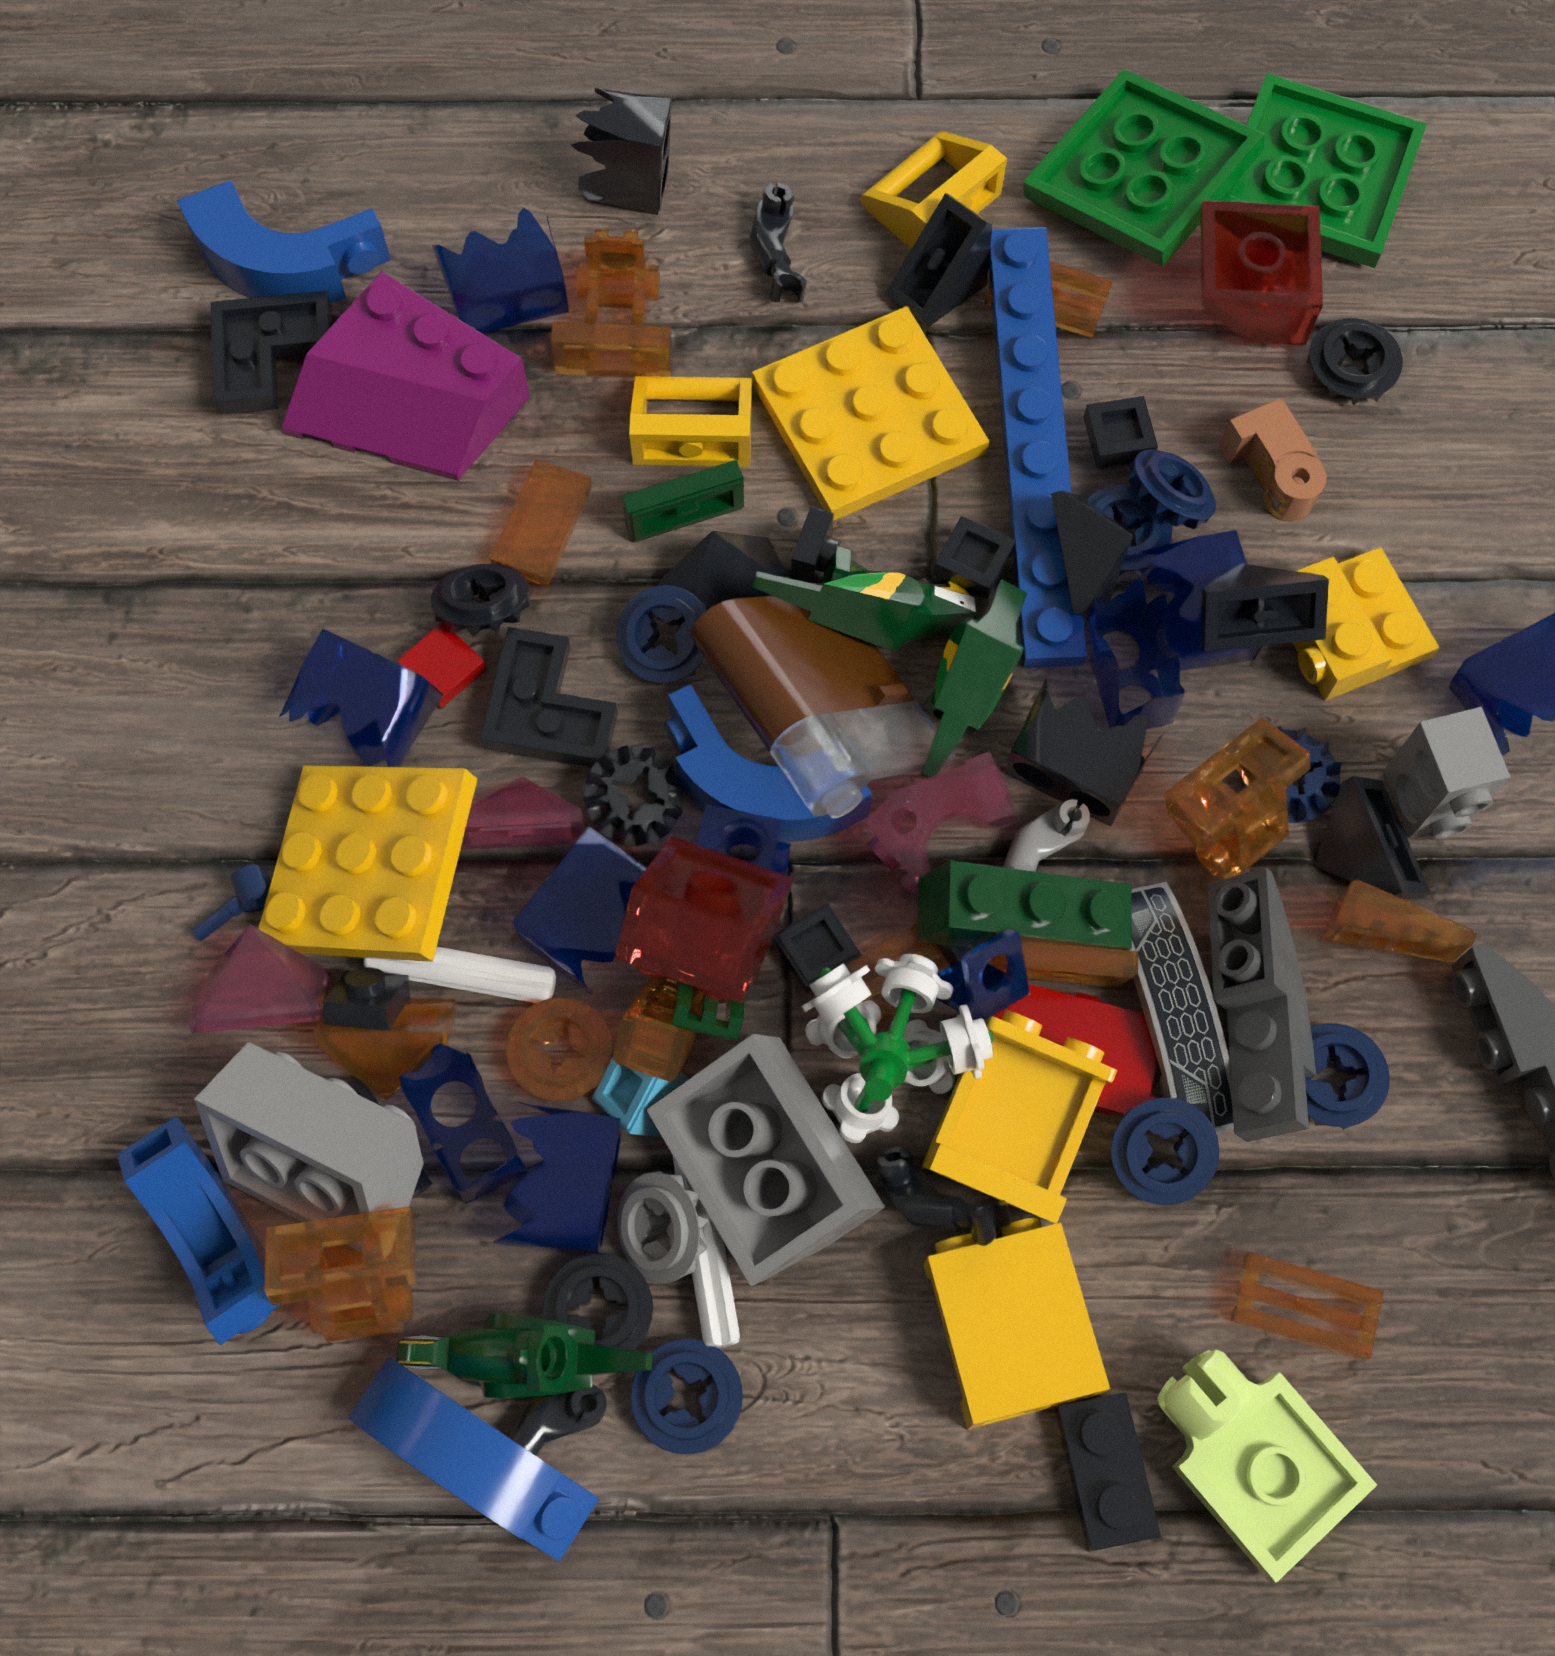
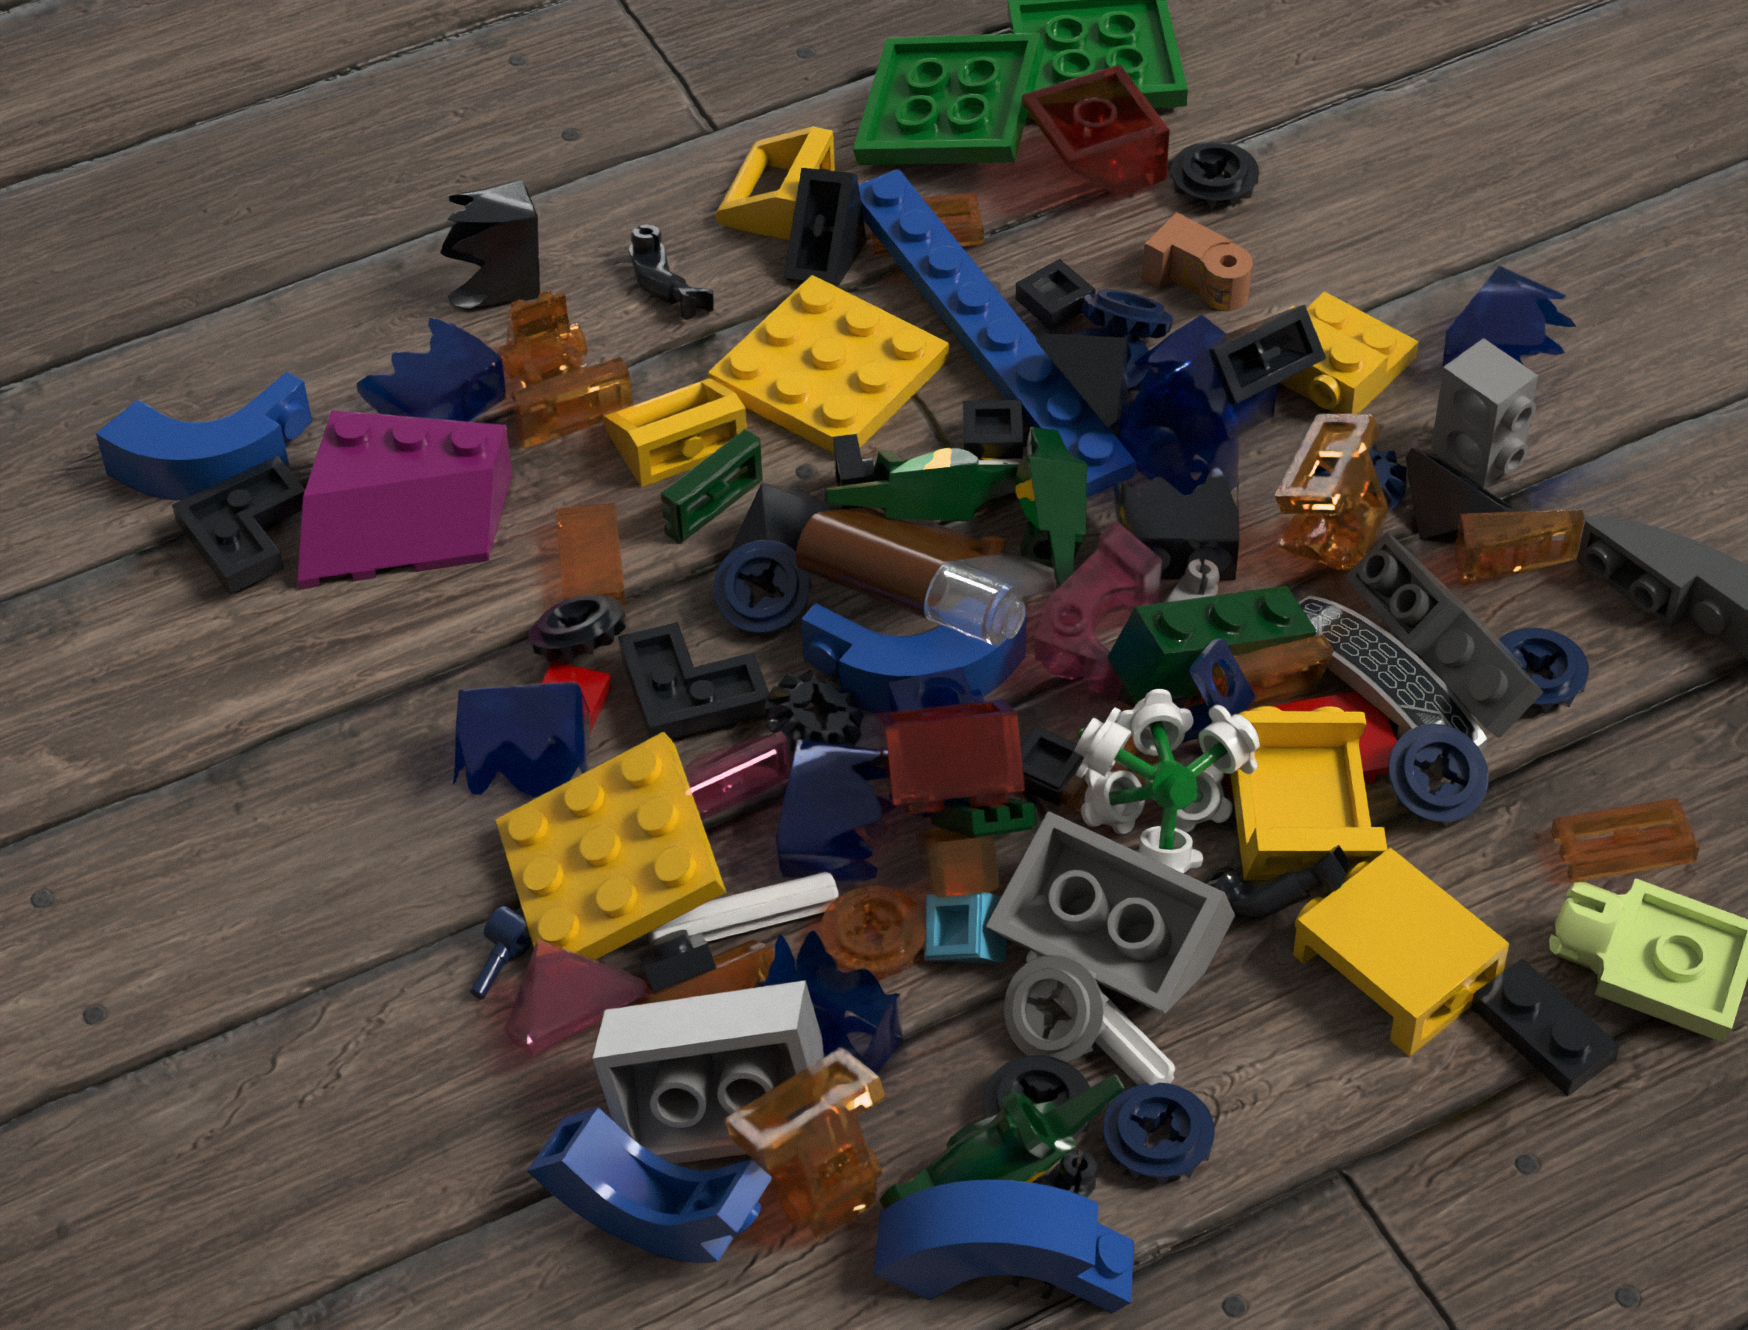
camera: 25 degrees left, 20 degrees down
clear blue piece [492,1102,623,1256] -> none

